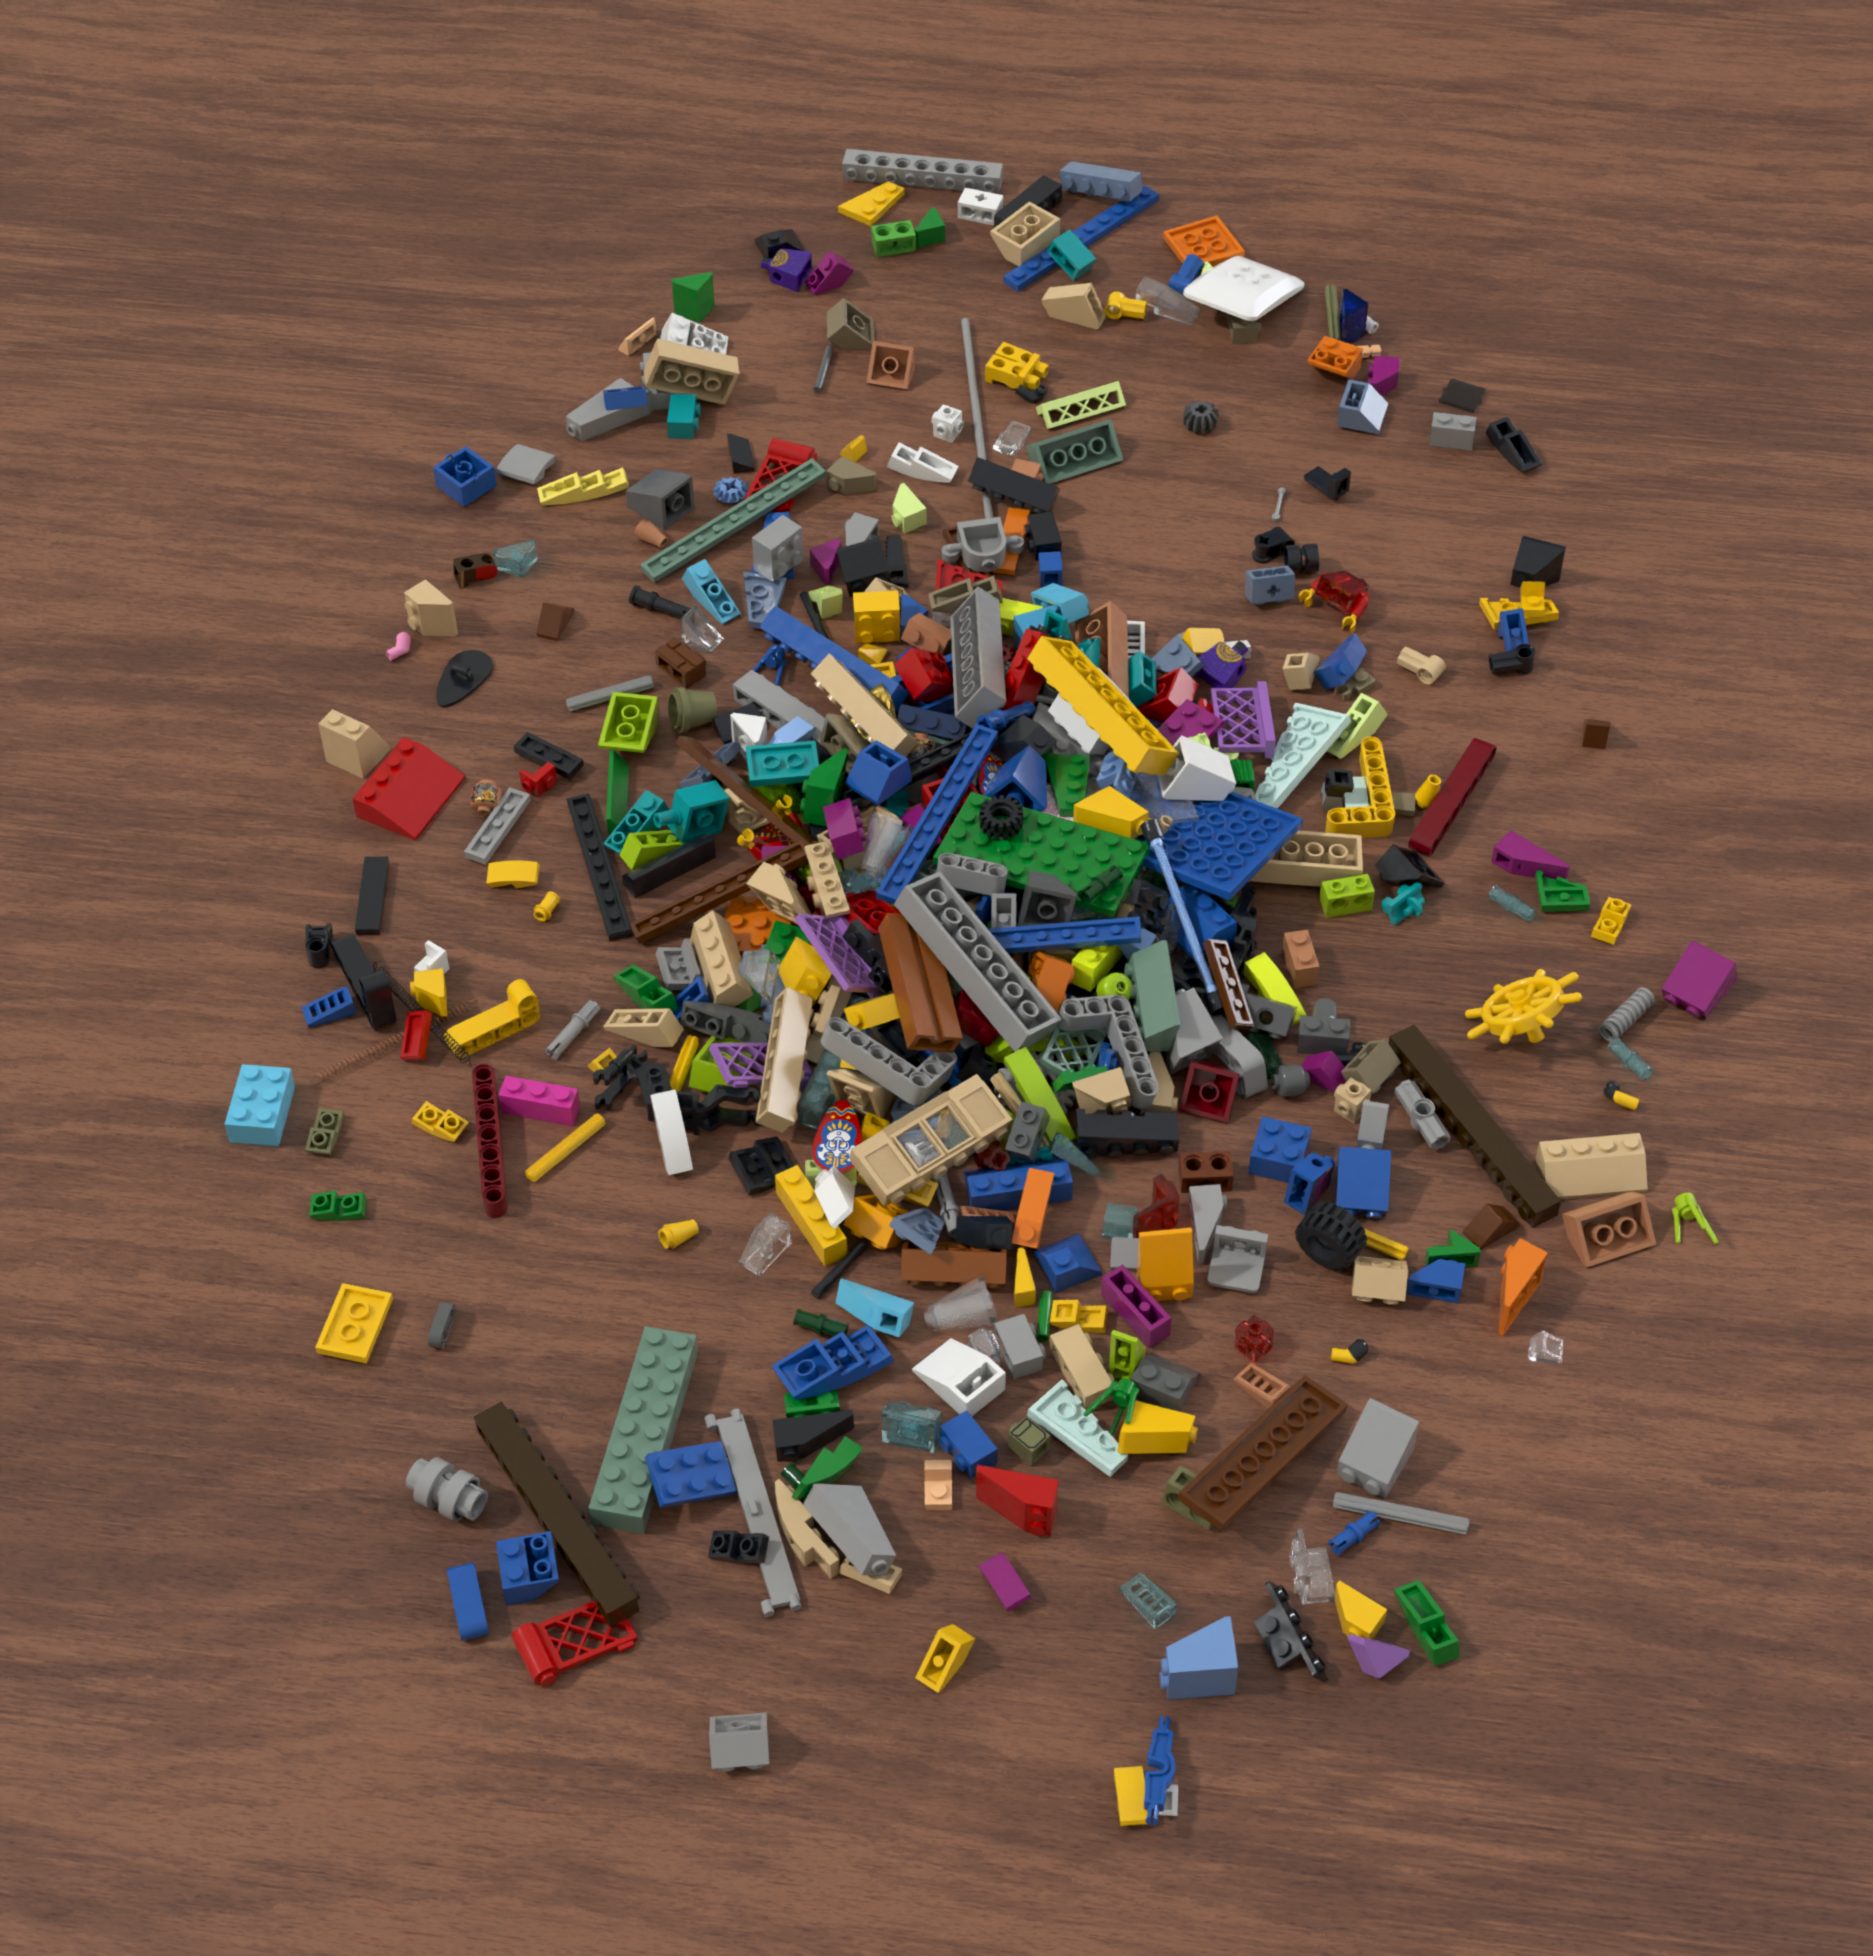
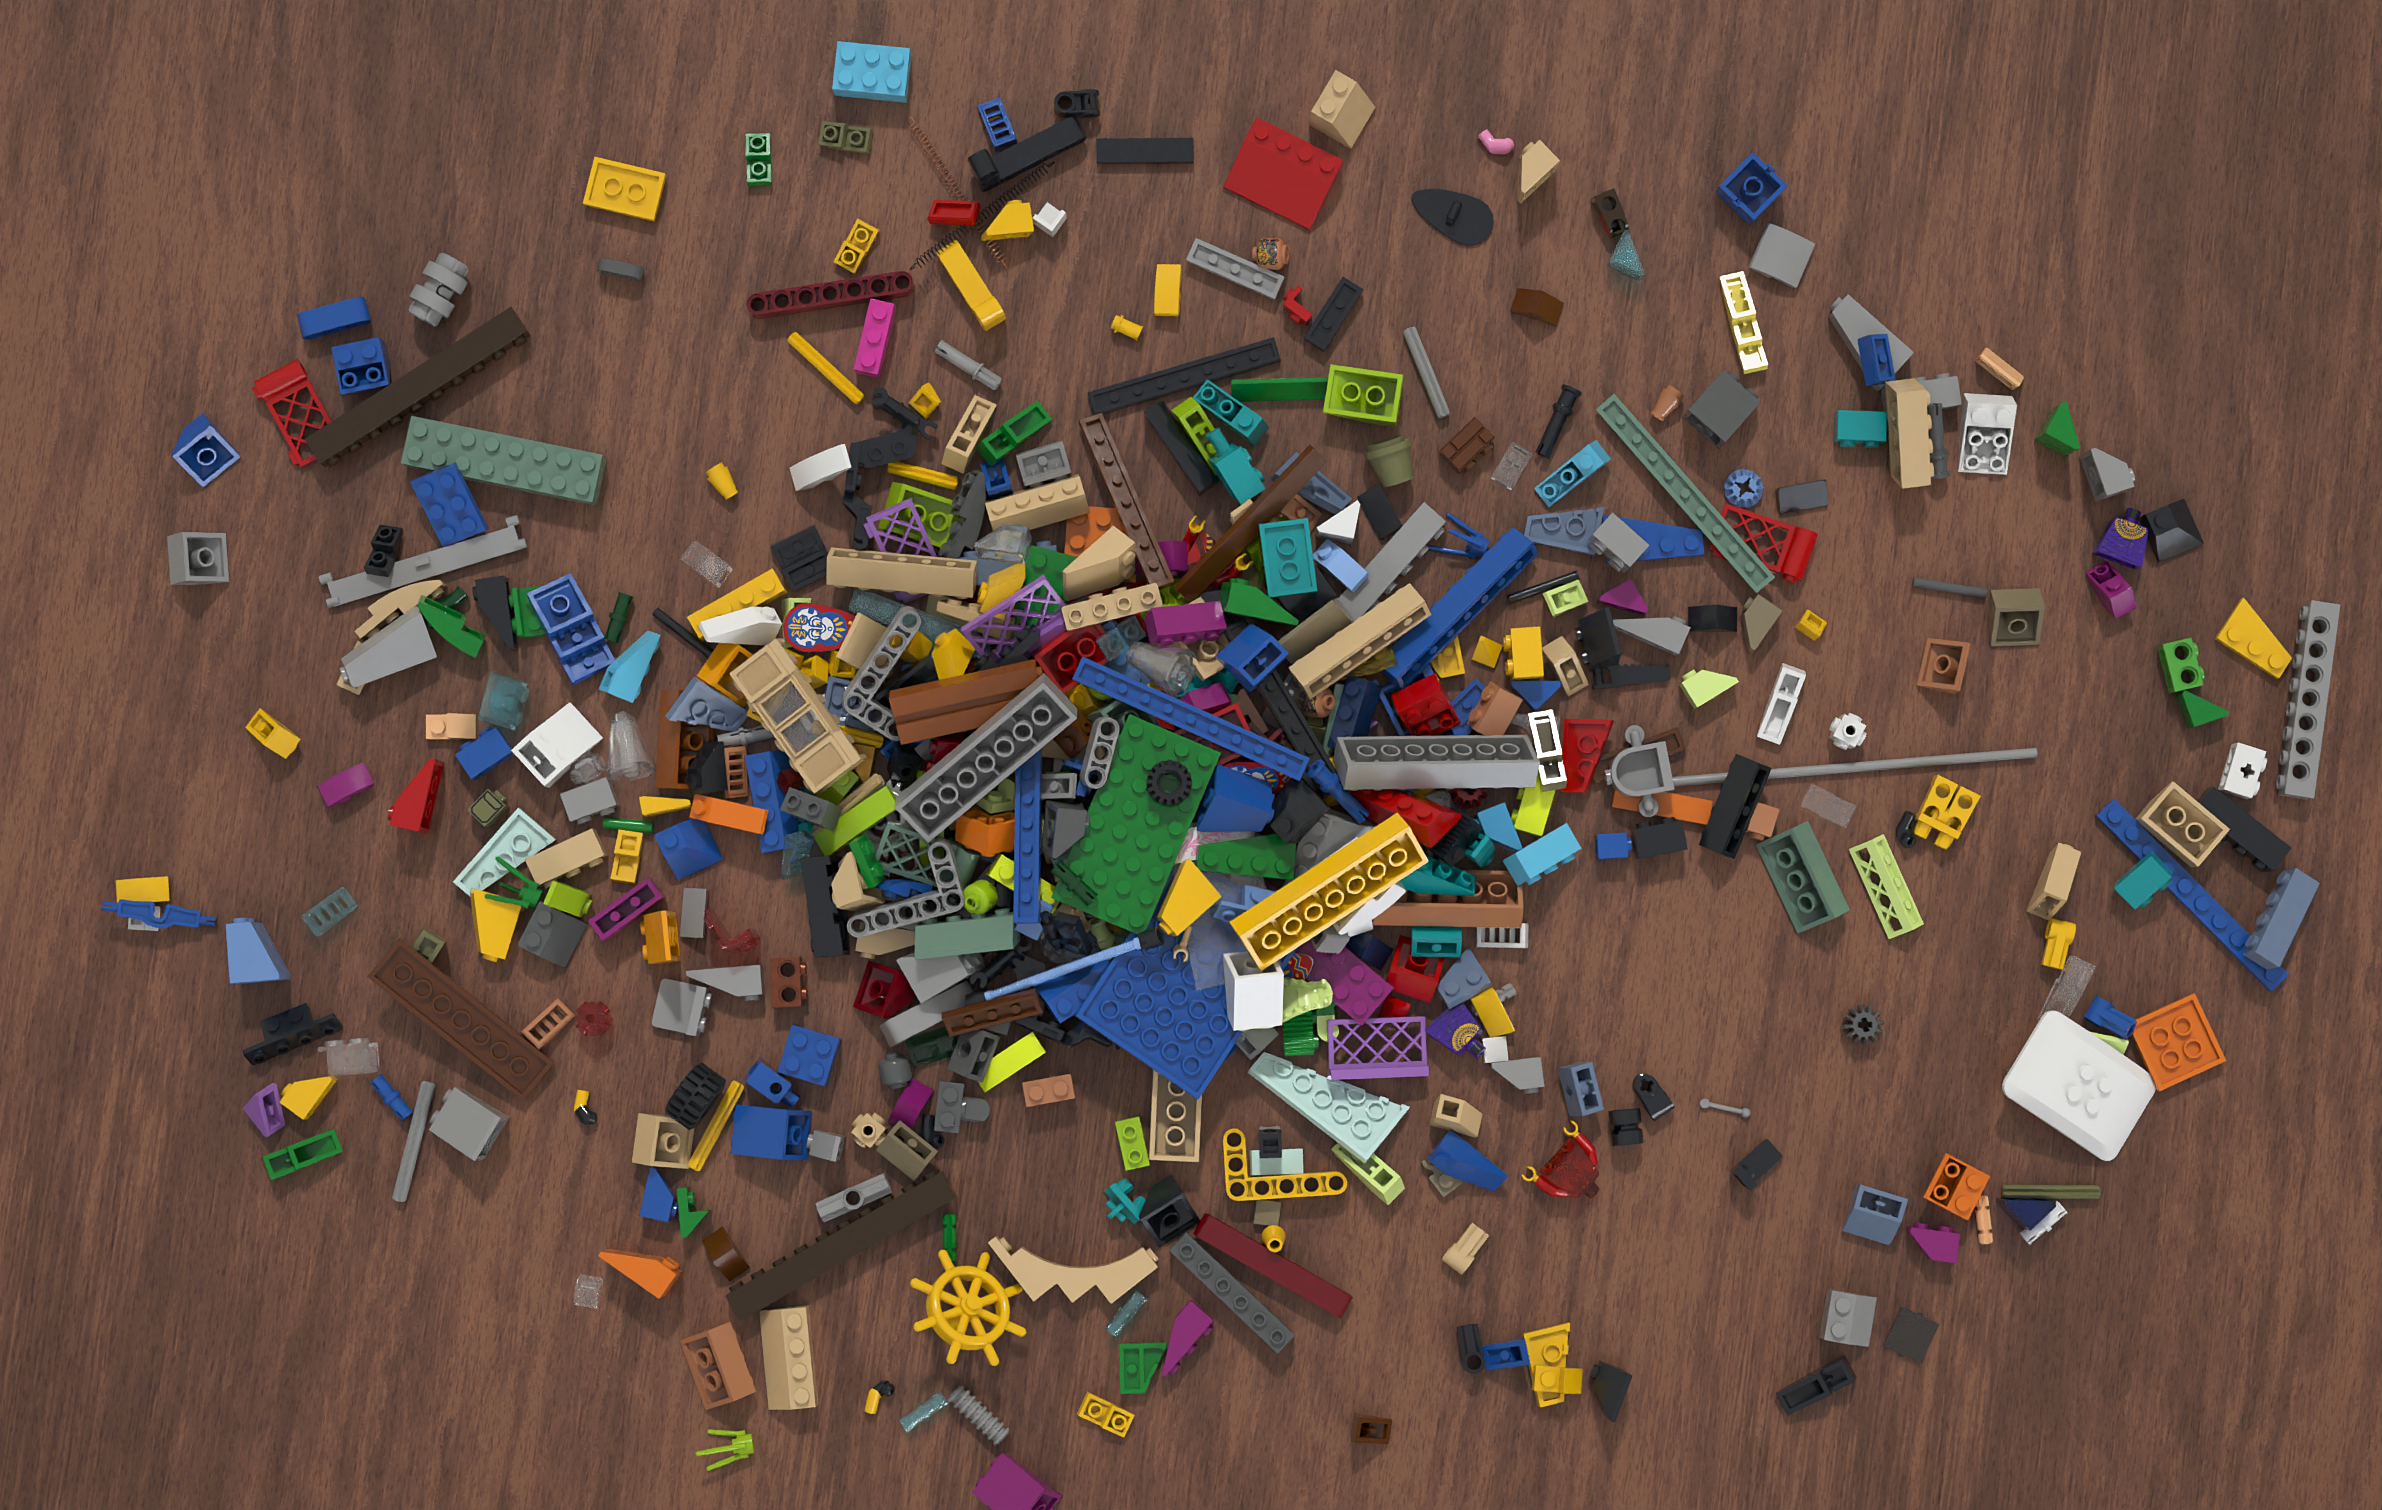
camera: 90 degrees right, 35 degrees up
clear light blue brick [1102,1203,1142,1240] -> none
none -> blue slope [171,413,241,487]
none -> green axle [942,1214,956,1262]
none -> tan arch [988,1235,1159,1304]
none -> dark grey brick [1169,1231,1295,1354]
none -> light grey slope [1490,1057,1545,1094]
none -> black slope [1688,604,1737,632]
none -> light grey slope [2079,448,2135,502]

